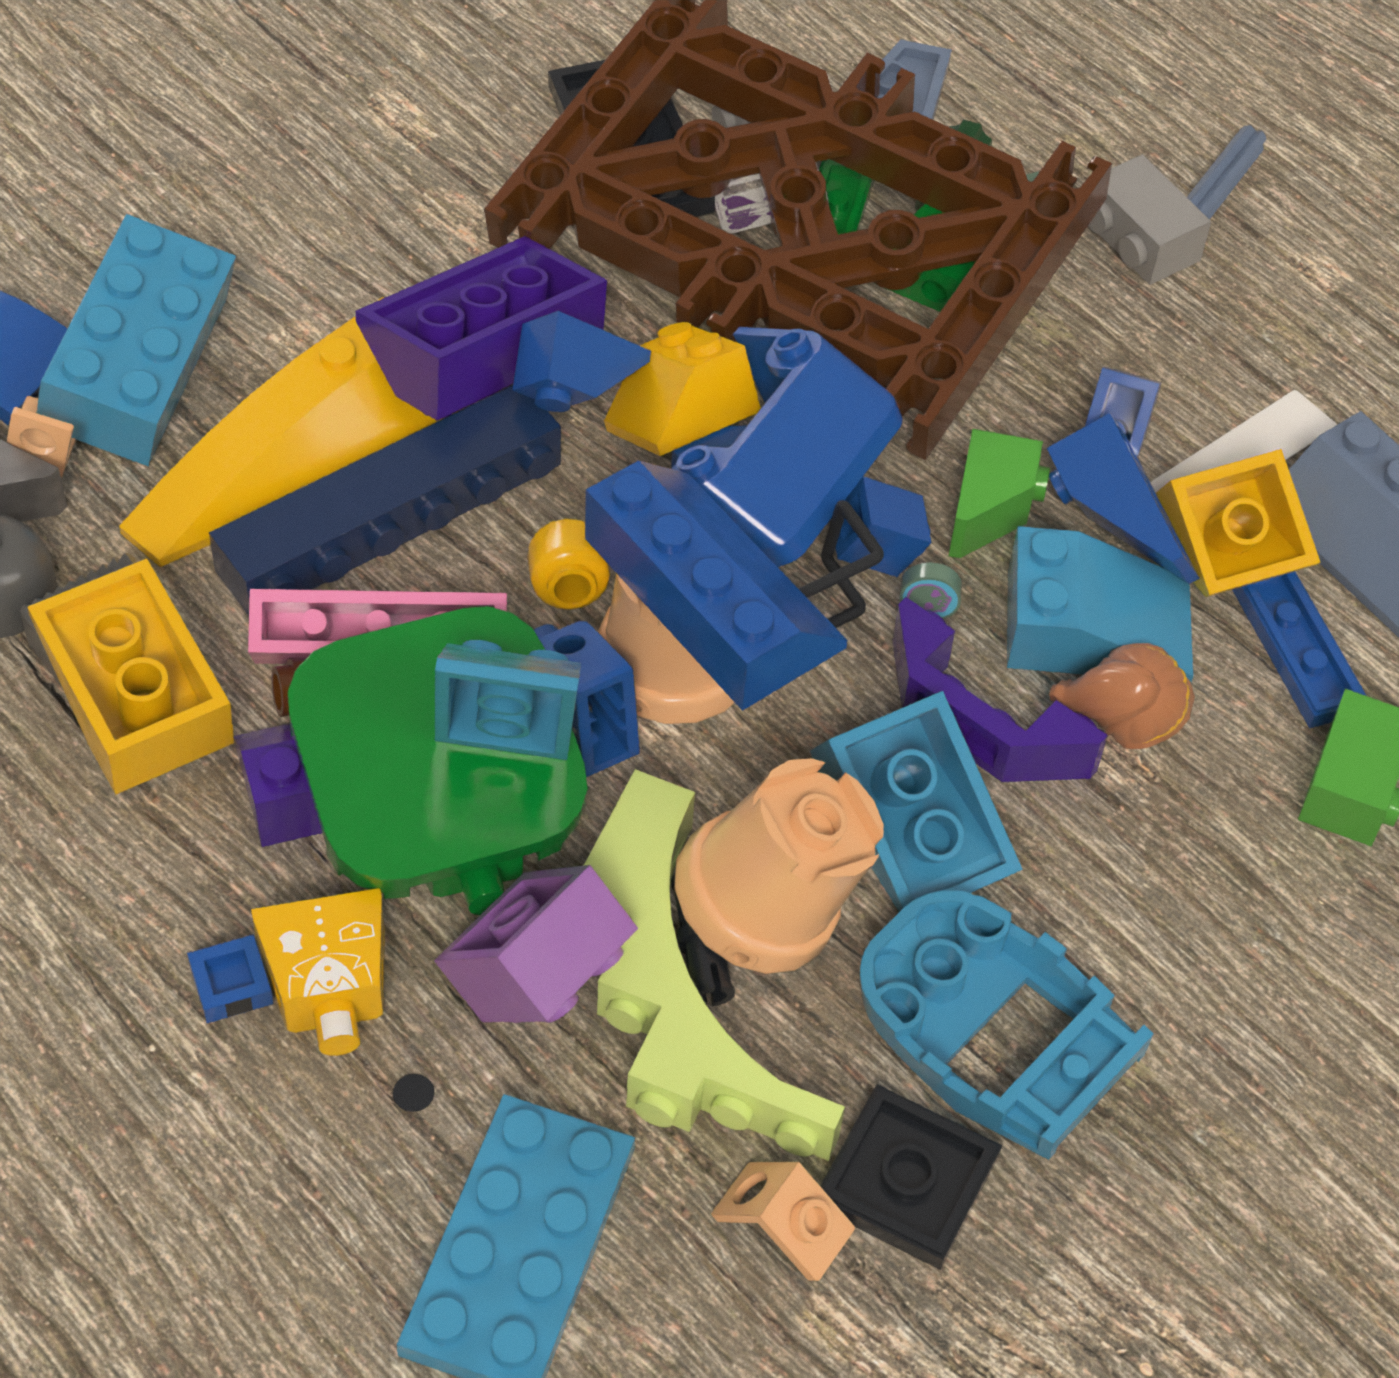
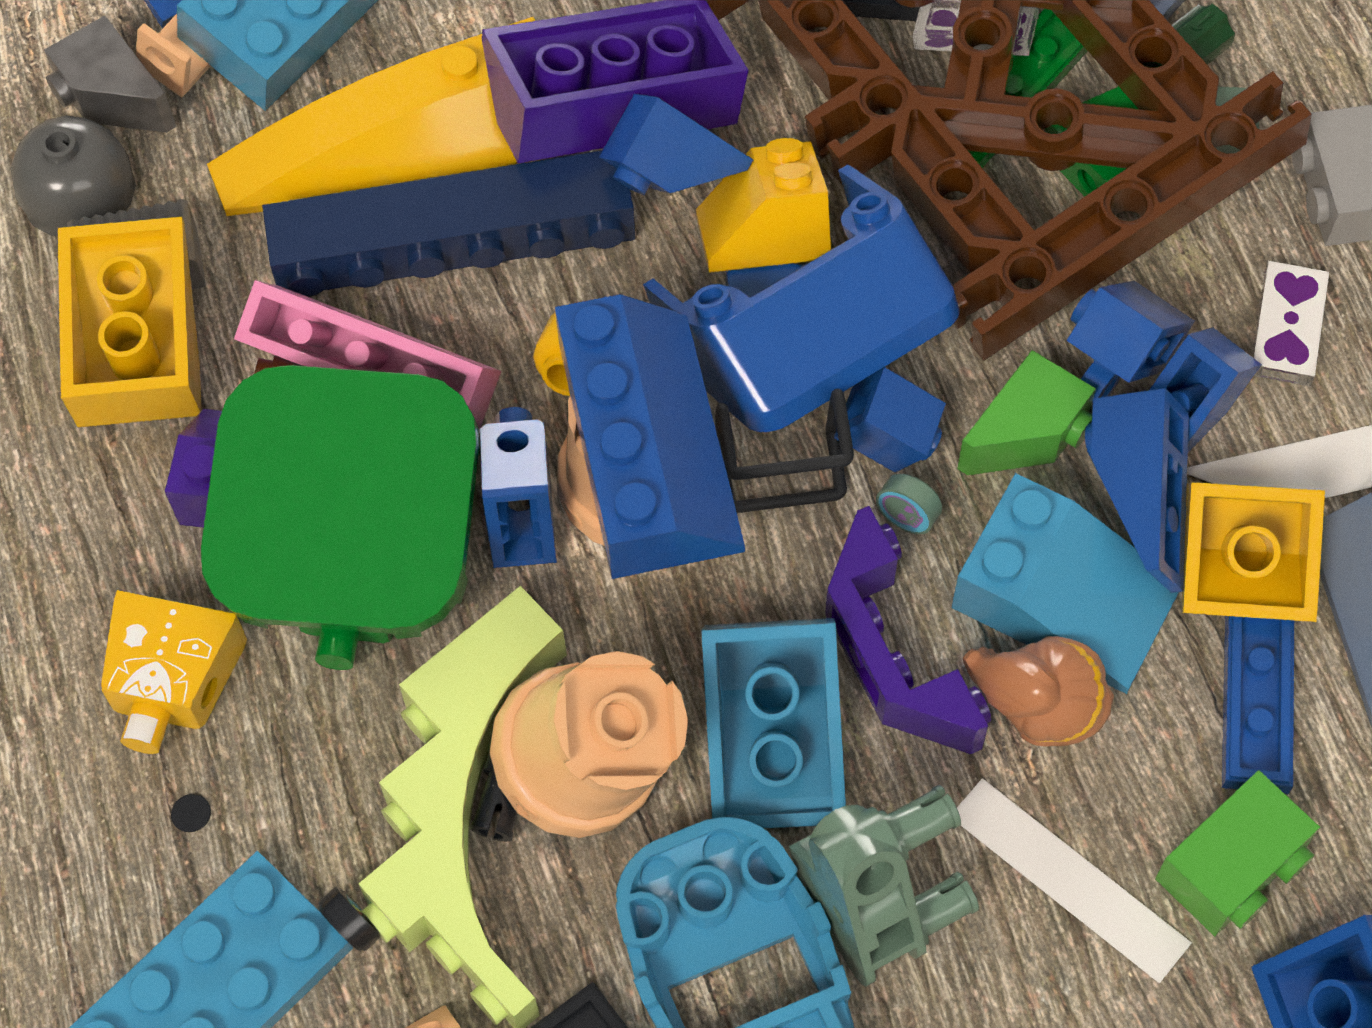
camera: 30 degrees right, 10 degrees up
blue plate [187,934,274,1023] -> none
medium lavender brick [434,865,638,1023] -> none
dark azure slope [435,640,581,760] -> none
none -> black tile [318,885,381,952]
none -> sand green piece [789,785,979,987]
none -> white sticker [957,778,1192,983]
none -> blue brick [1066,281,1195,398]
none -> tile [1252,261,1329,387]

